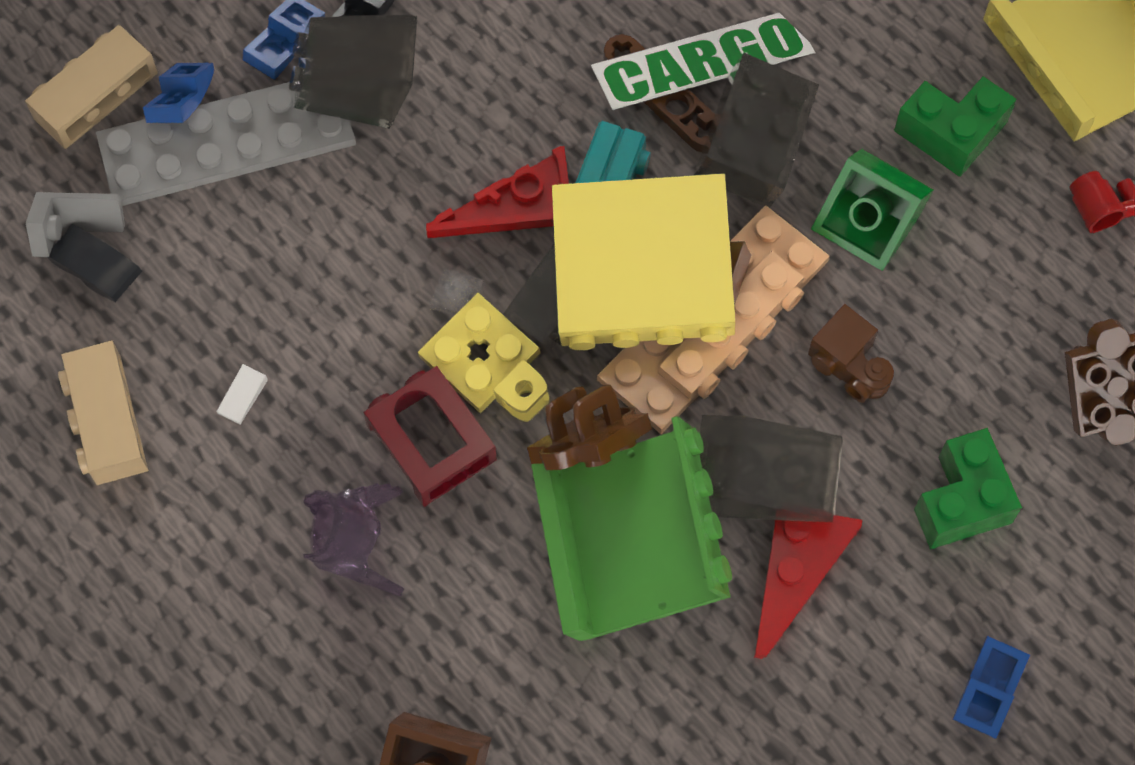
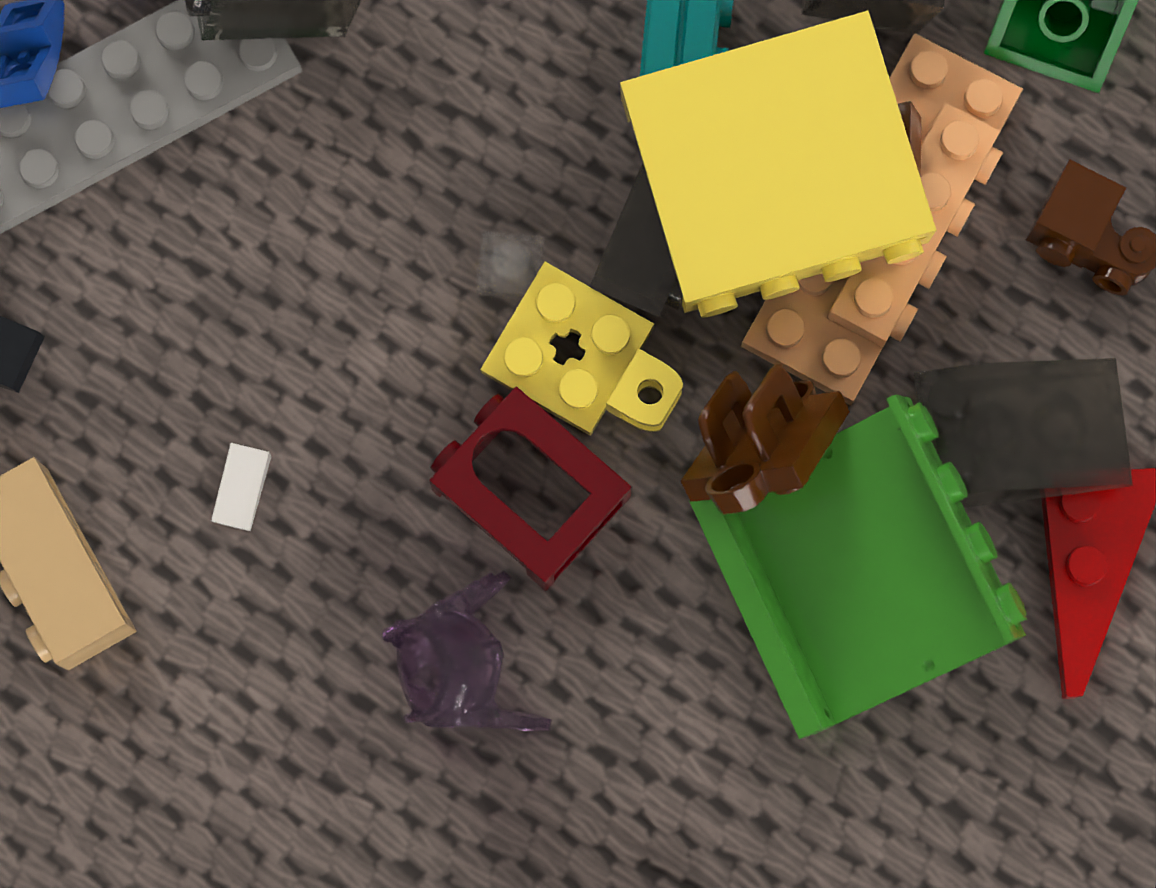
camera: 15 degrees left, 10 degrees up
red wing [426,146,569,238] -> none

